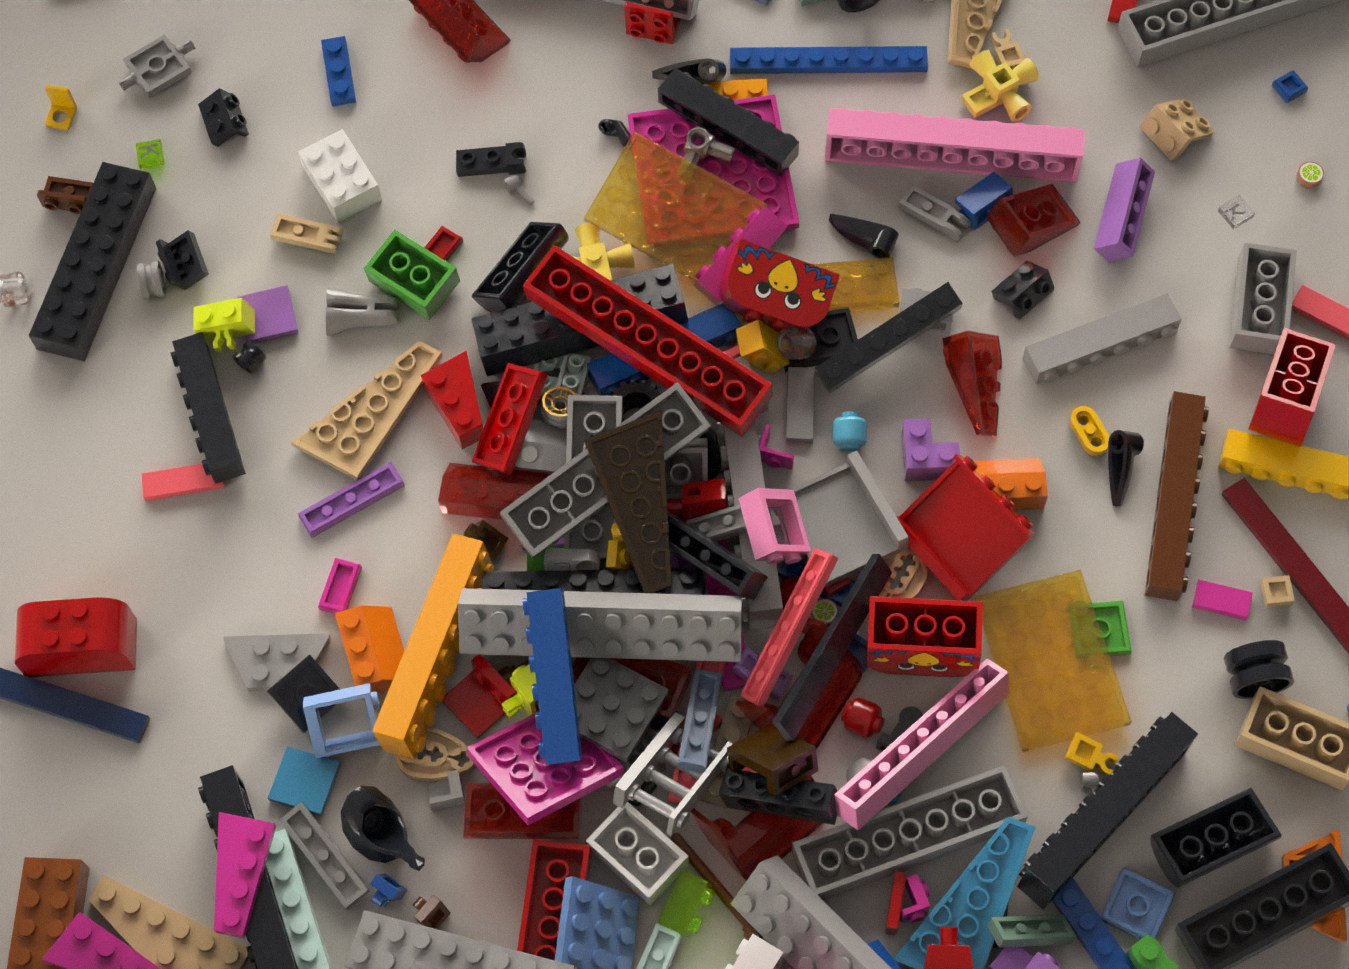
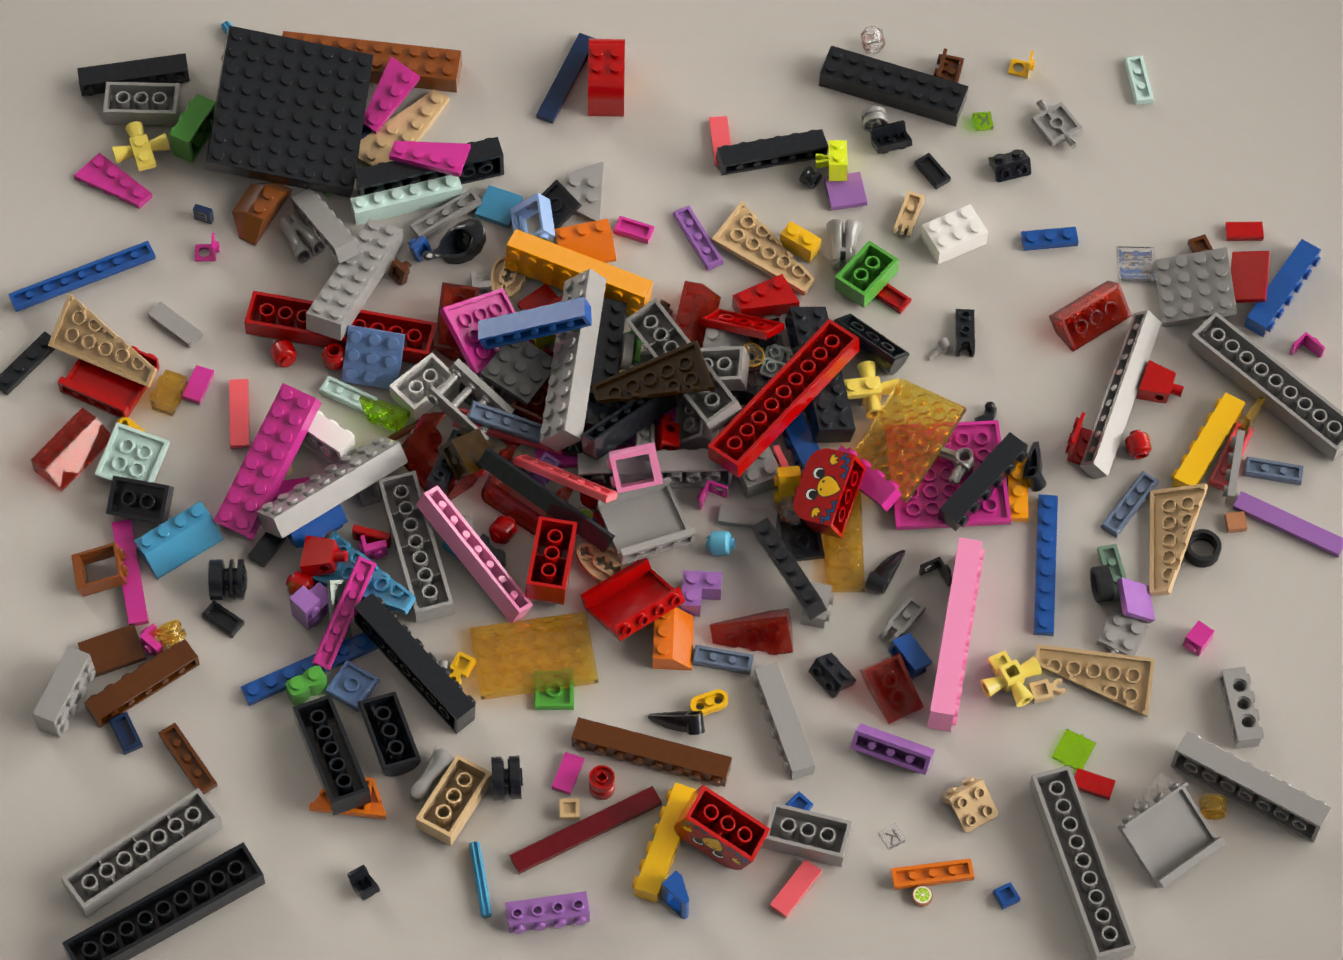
camera: 90 degrees right, 5 degrees down
none -> dark pink tile [312,556,377,671]
none -> light grey piece [410,746,454,802]
none -> red wheel [589,765,615,800]
none -> sand blue tile [692,645,754,675]
none -> yellow brick [780,221,821,263]
none -> blue tile [785,791,813,811]
none -> orange plate [891,858,974,890]
none -> black tile [914,153,951,190]
none -> black bracket [919,557,952,587]
none -> clear neon green piece [1052,729,1096,770]

